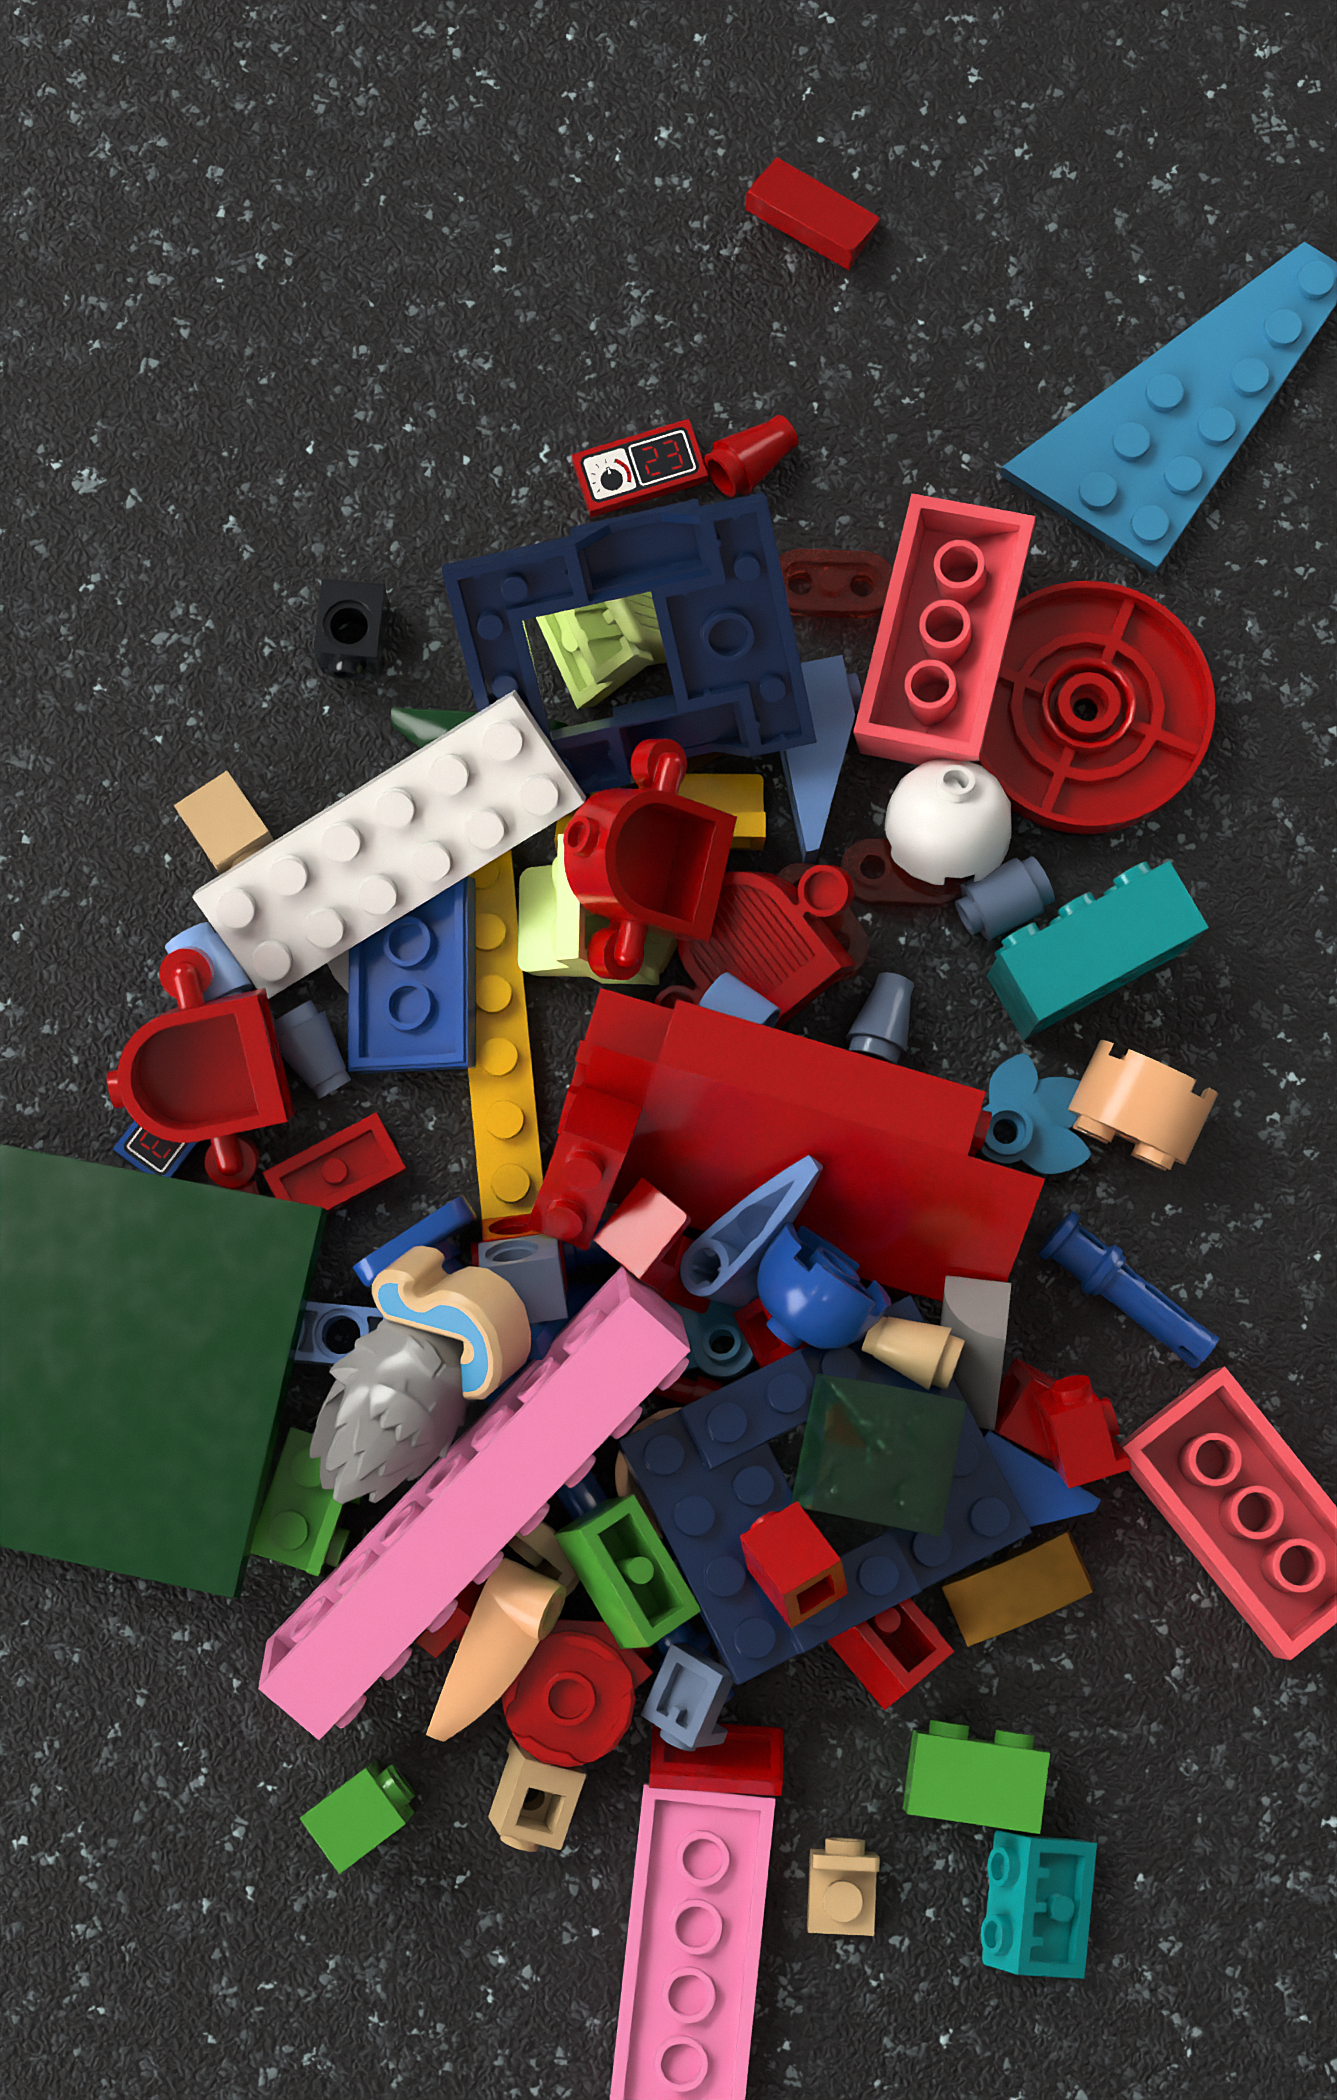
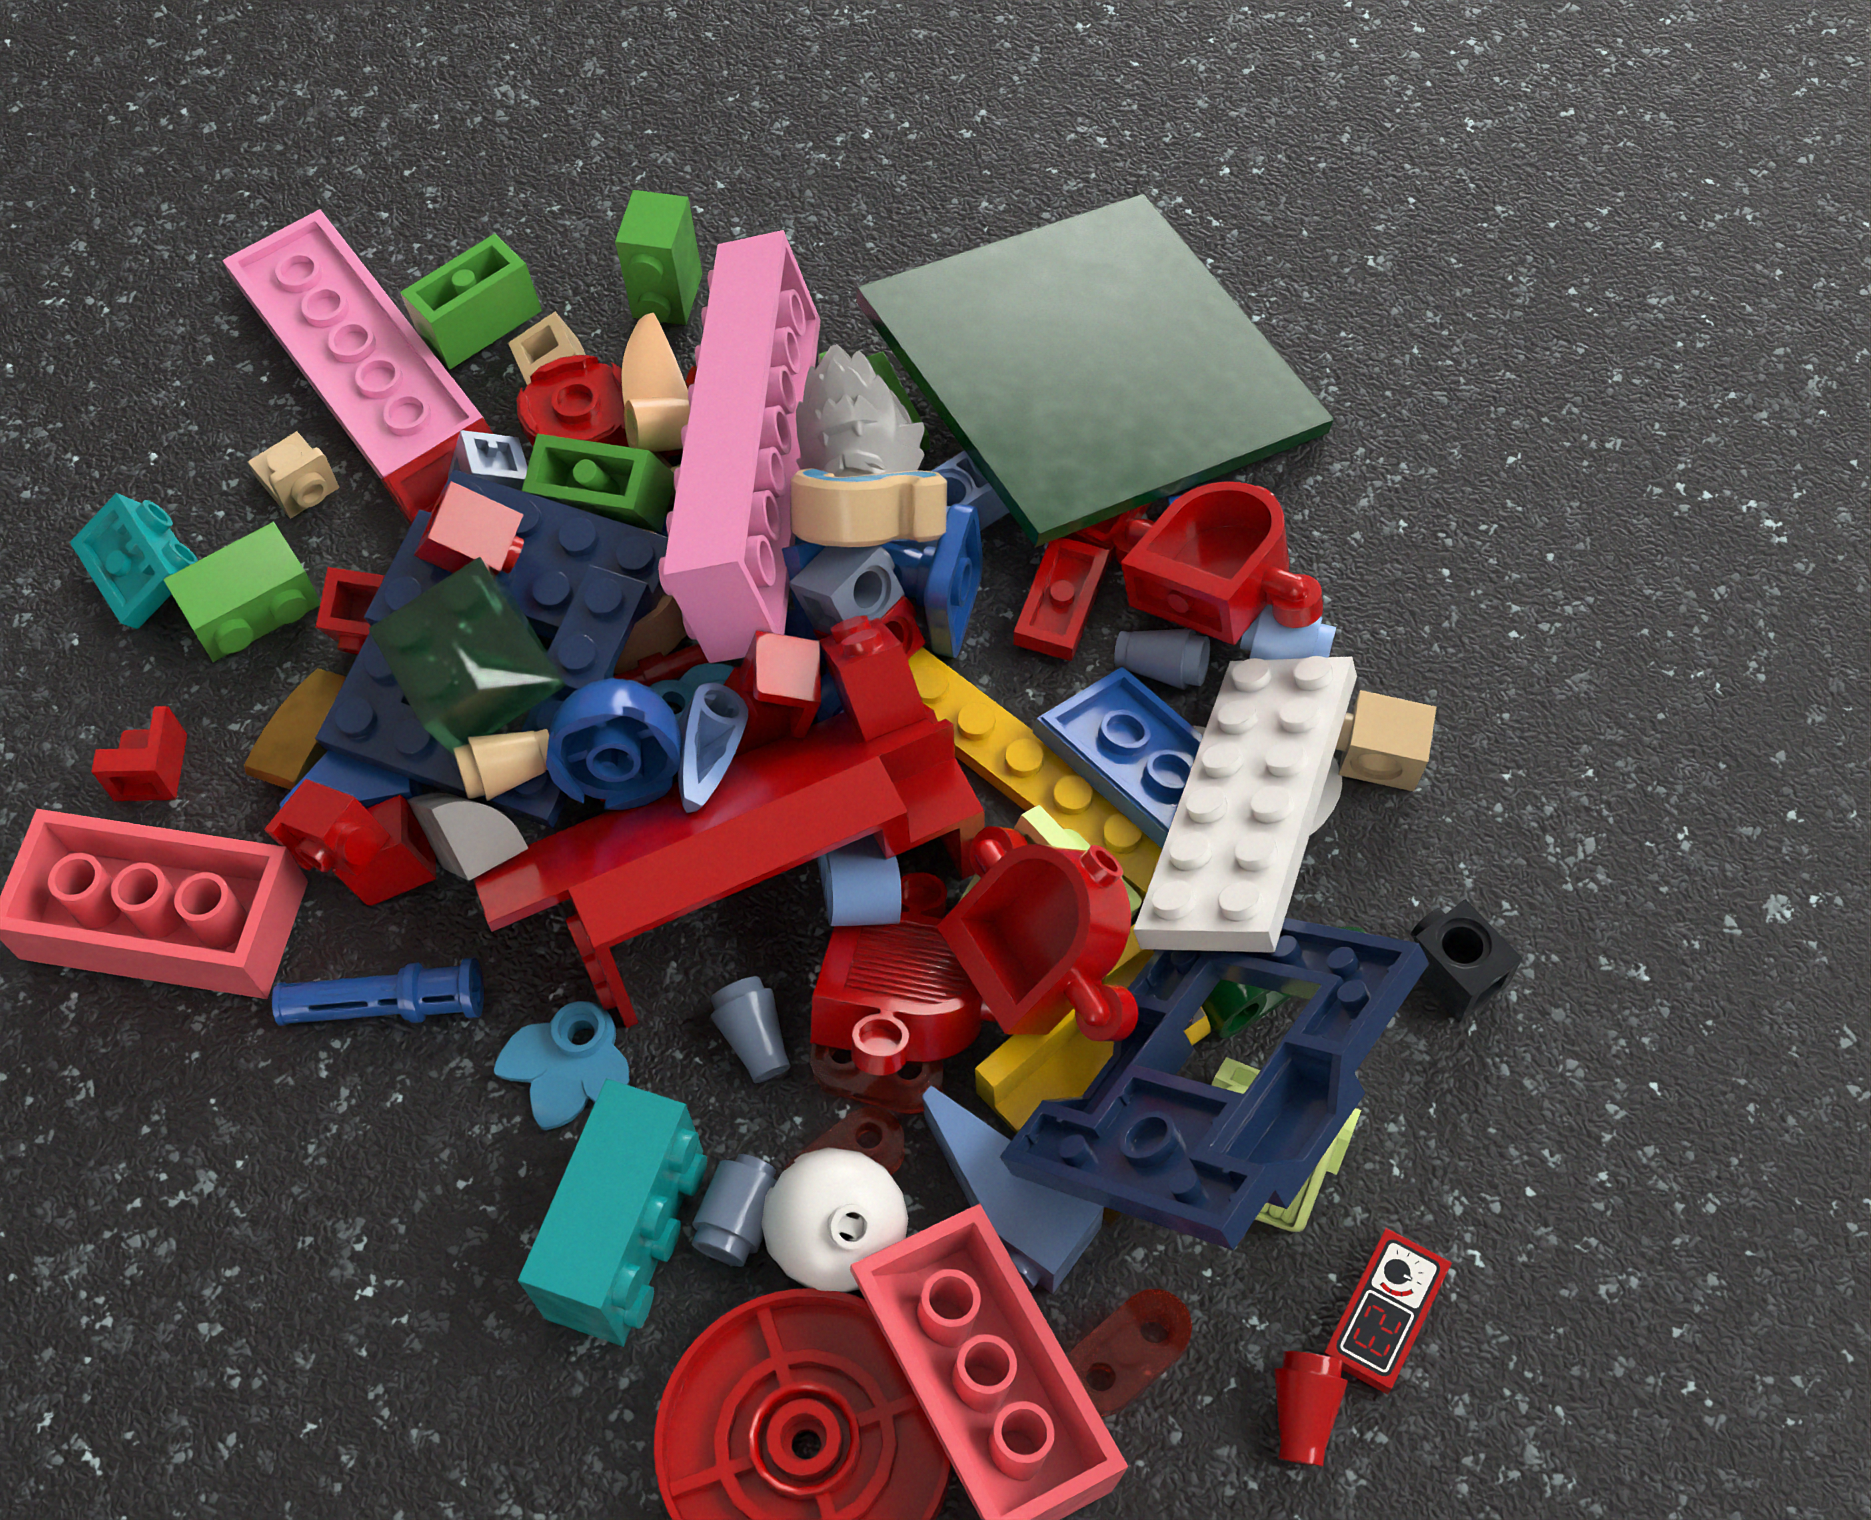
camera: 145 degrees right, 20 degrees down
light nougat brick [1068,1040,1218,1171] -> none
none -> red panel [91,706,187,801]
none -> bright green brick [400,234,542,370]

